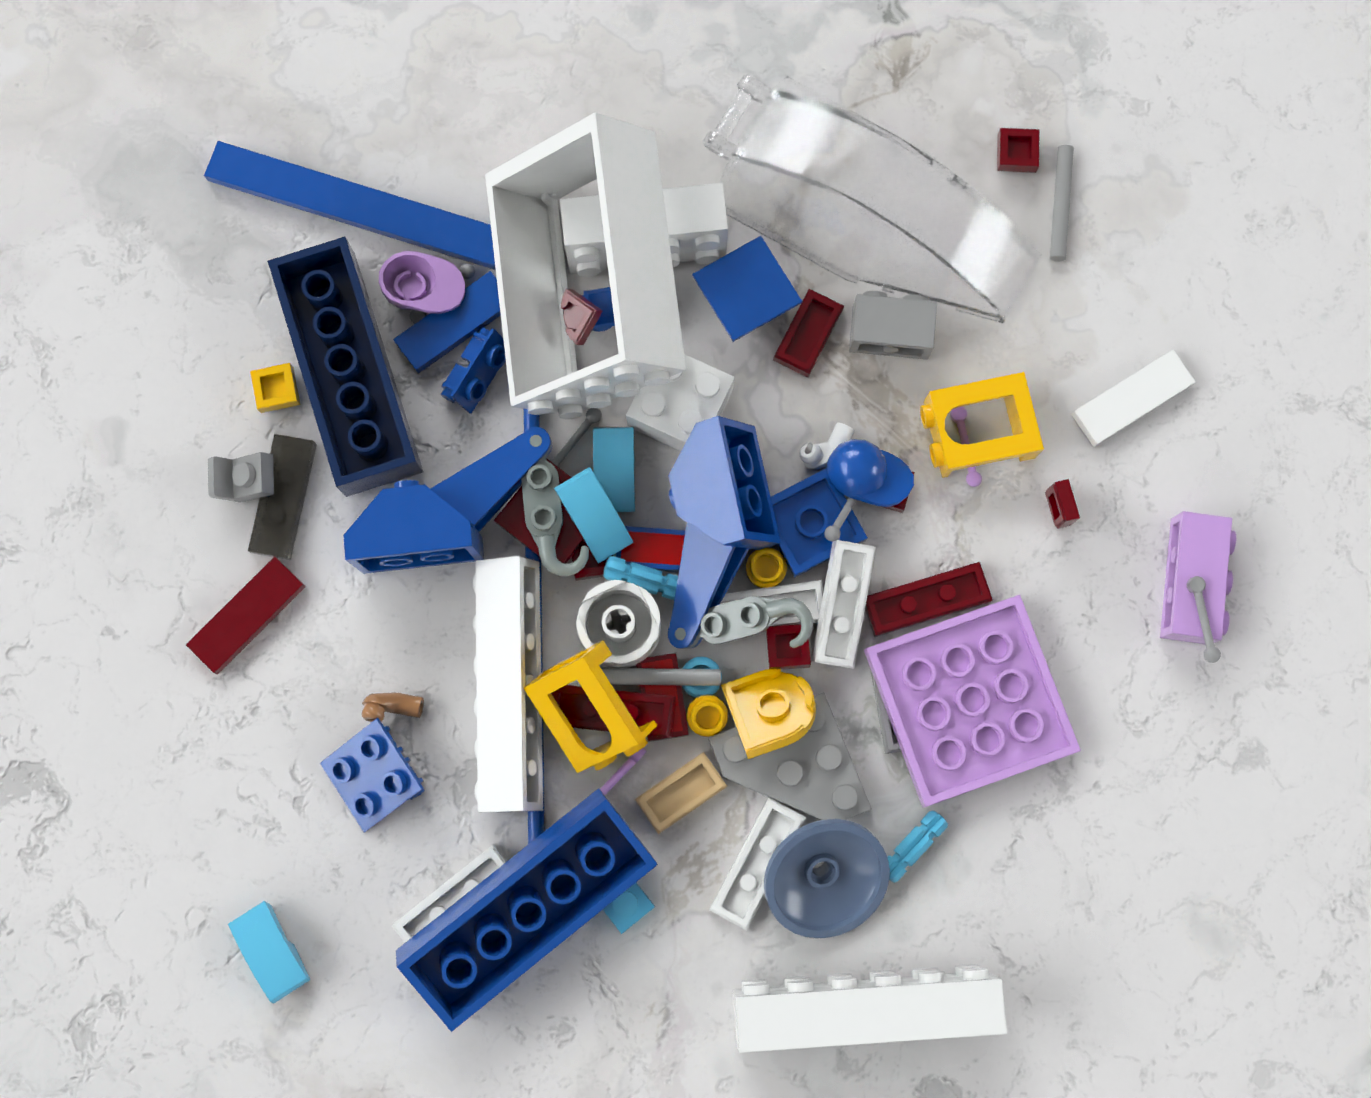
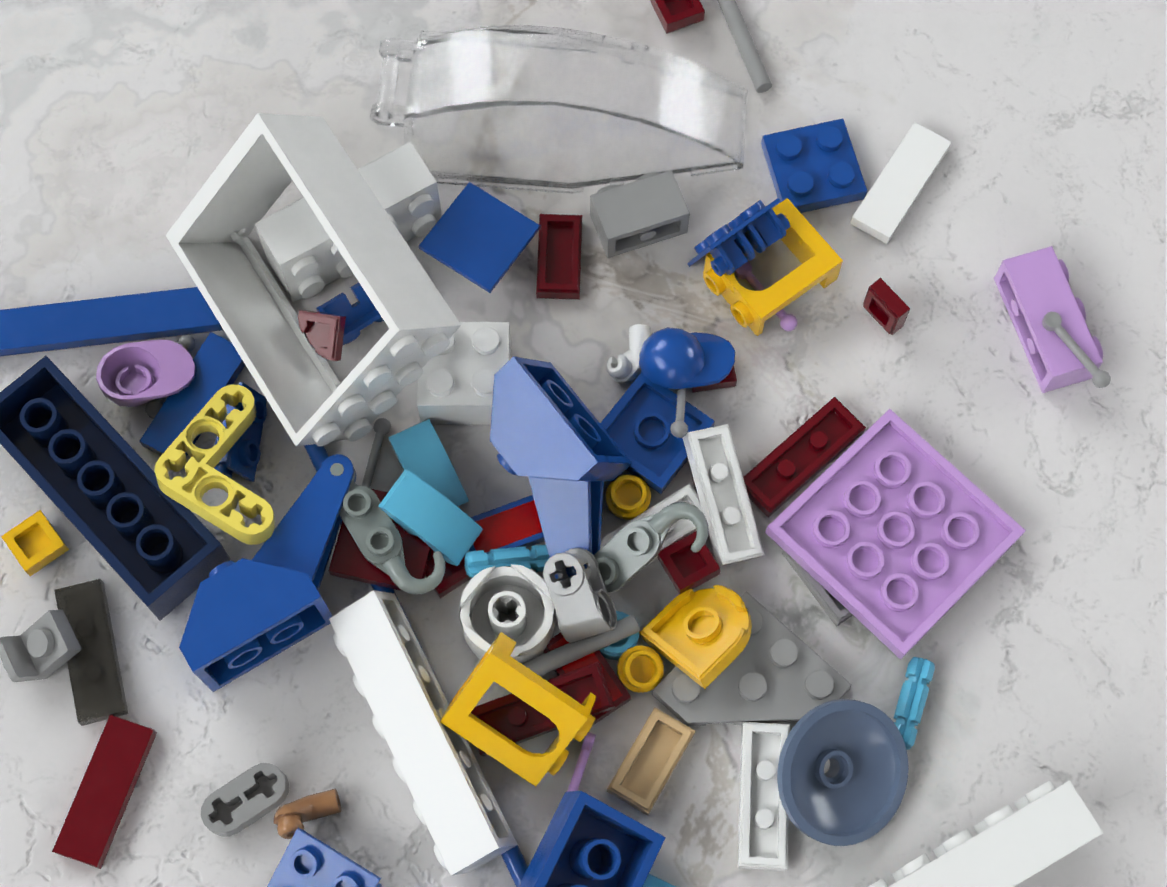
camera: 25 degrees left, 10 degrees down
none -> light yellow beam [155,384,275,545]
none -> light grey beam [201,763,289,837]
none -> light grey piece [543,548,617,643]
none -> blue hinge [687,198,790,276]
none -> blue plate [761,118,867,213]

